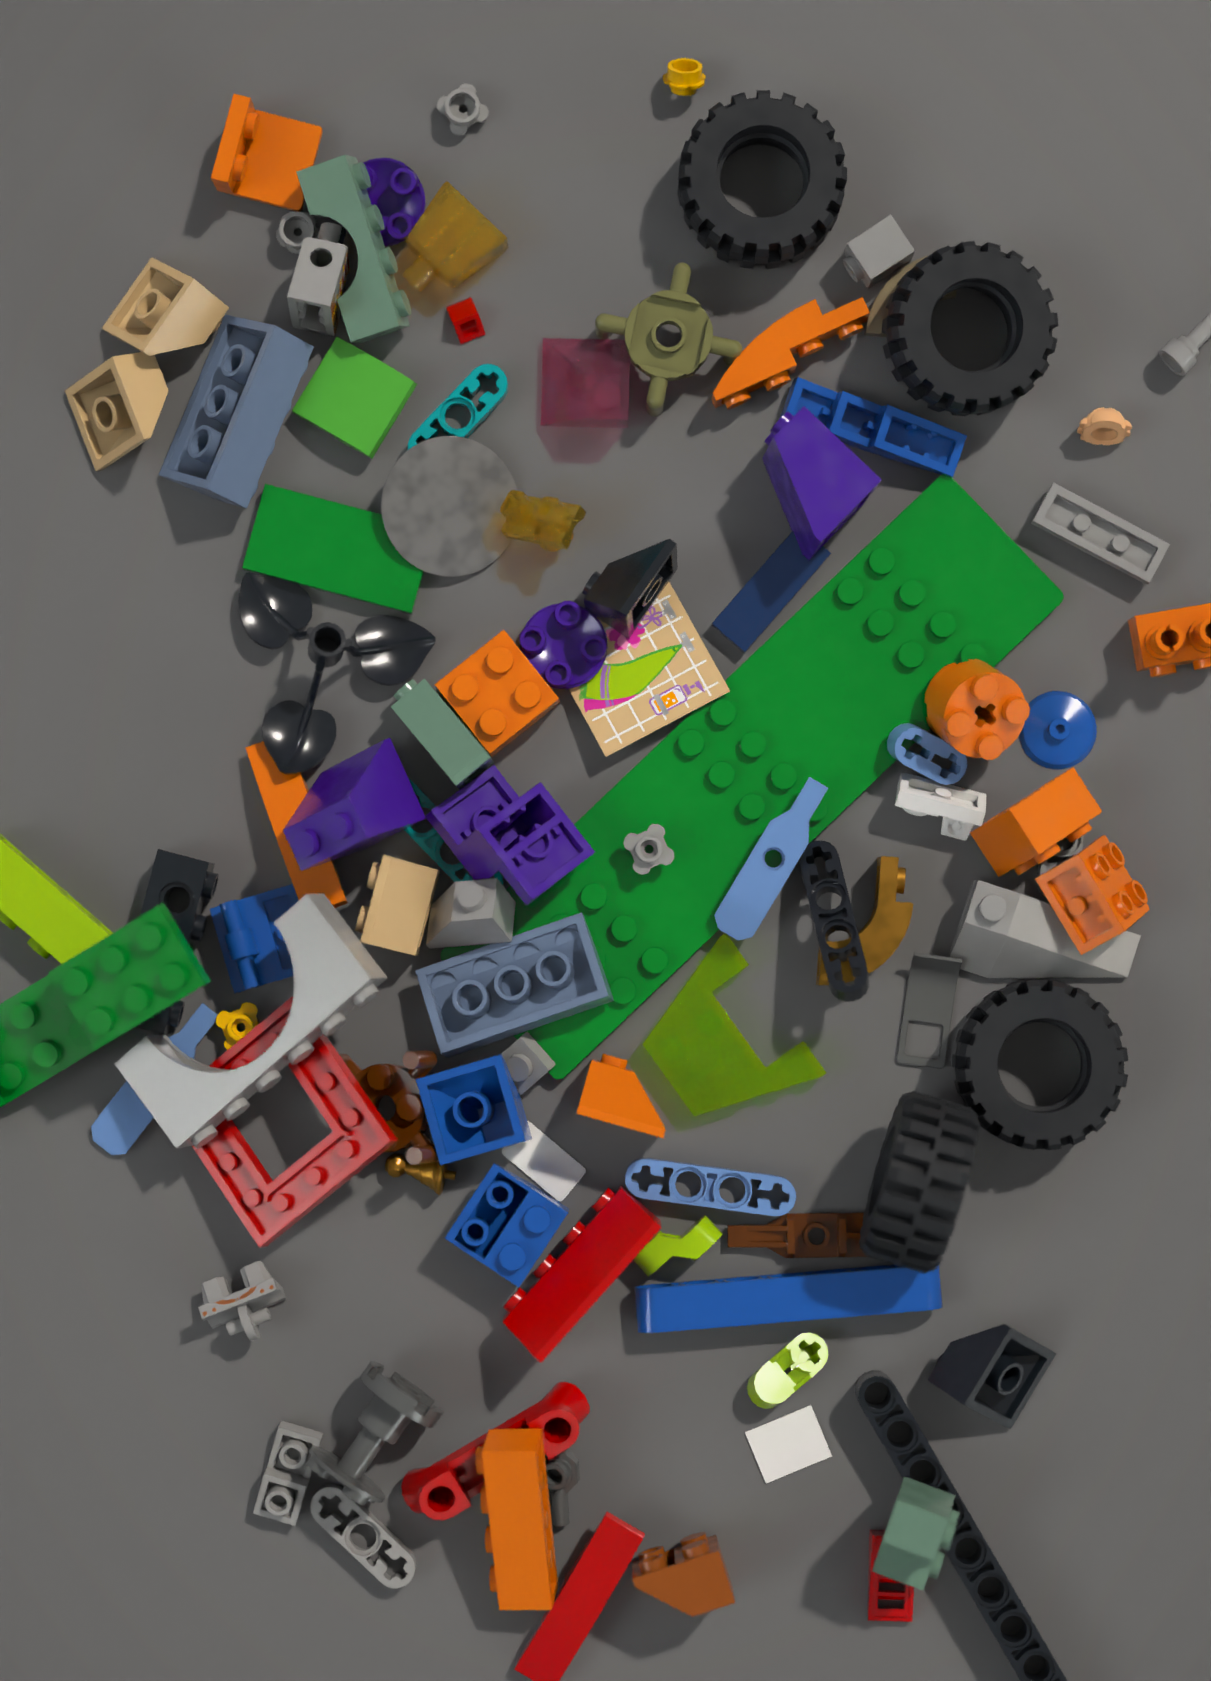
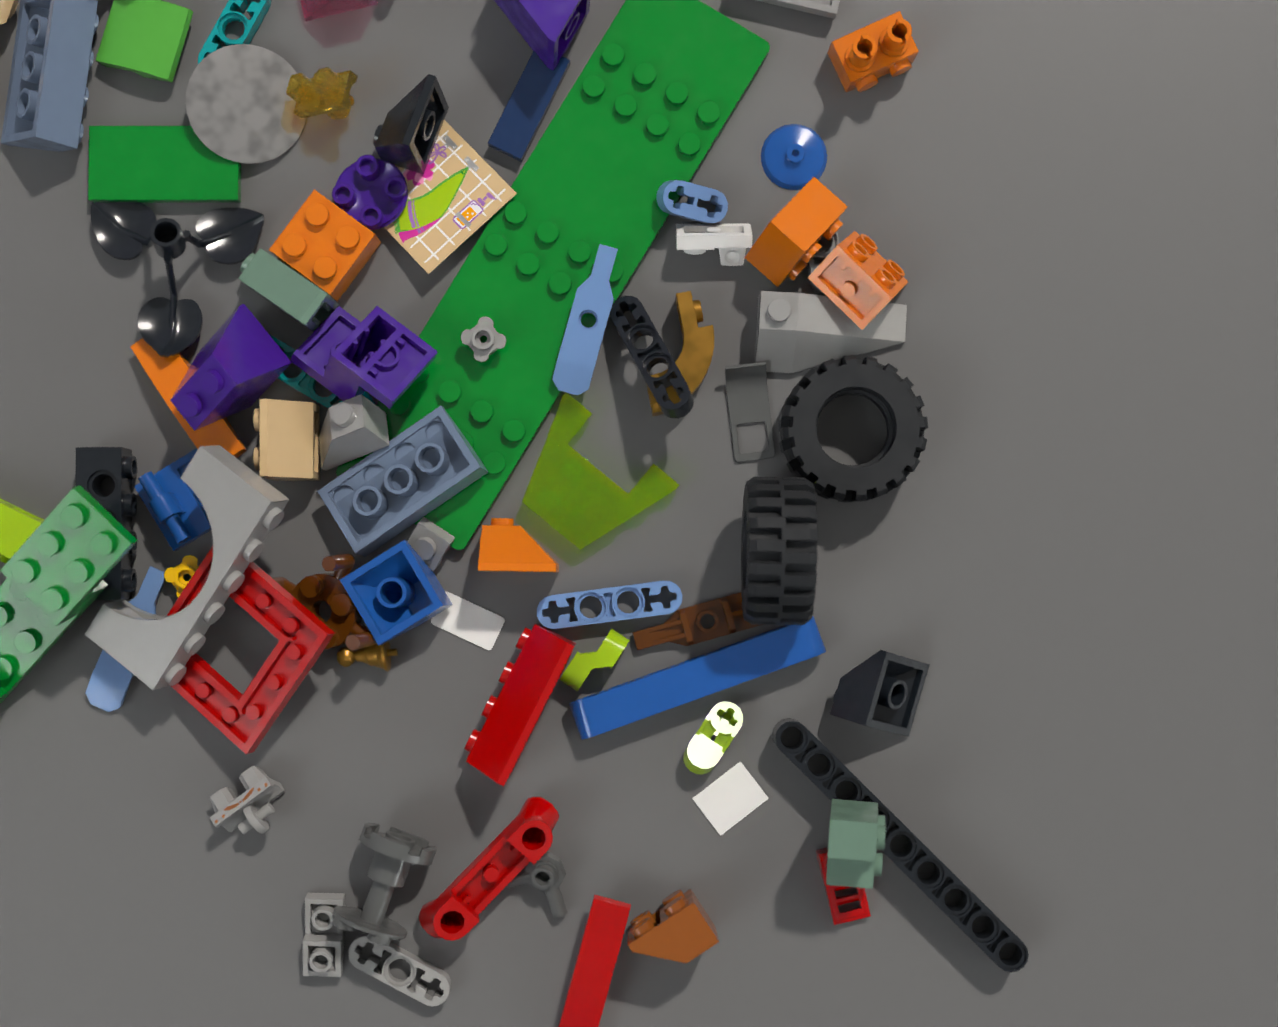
camera: 30 degrees left, 0 degrees up
blue slope [445,1163,569,1287] -> none
orange brick [476,1429,558,1610] -> none
orange brick [924,659,1030,760] -> none

